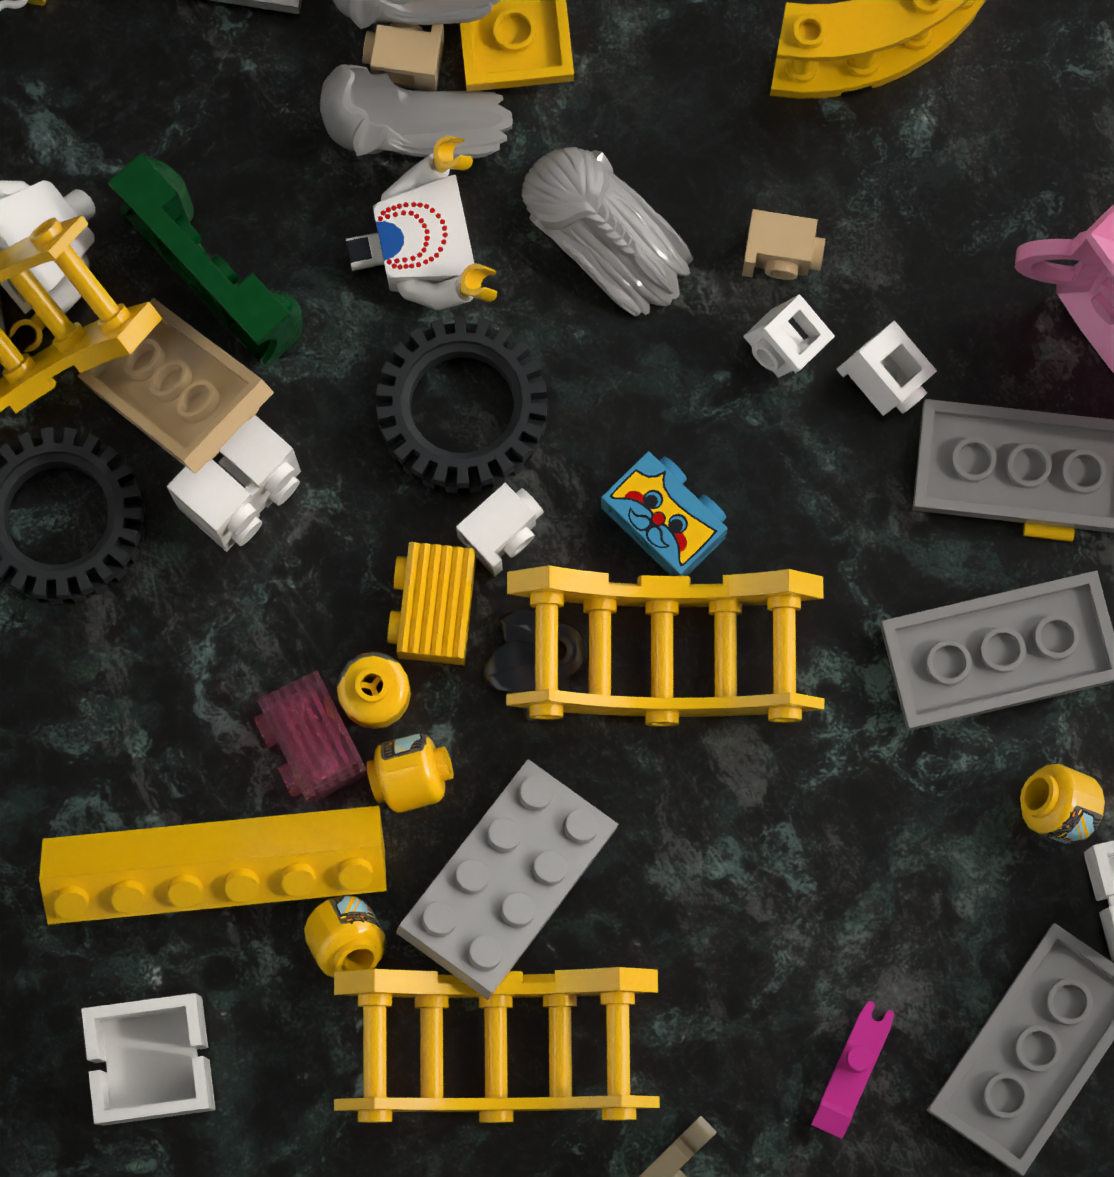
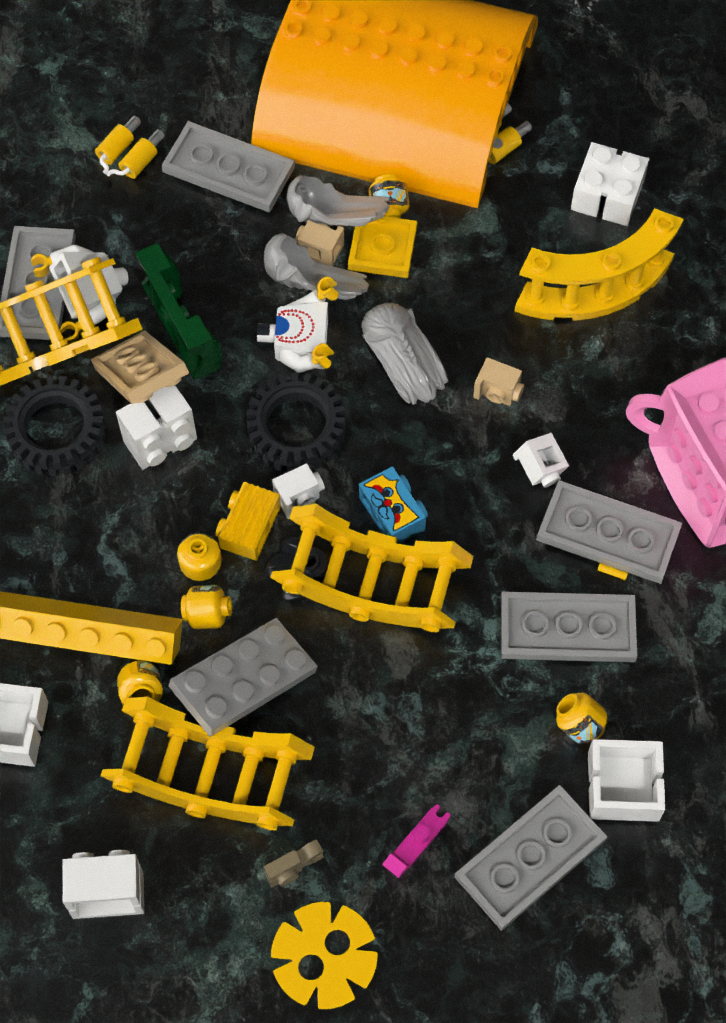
camera: 15 degrees right, 15 degrees down
clear pink brick [254,670,368,805] -> none
white brick [743,294,835,378] -> none

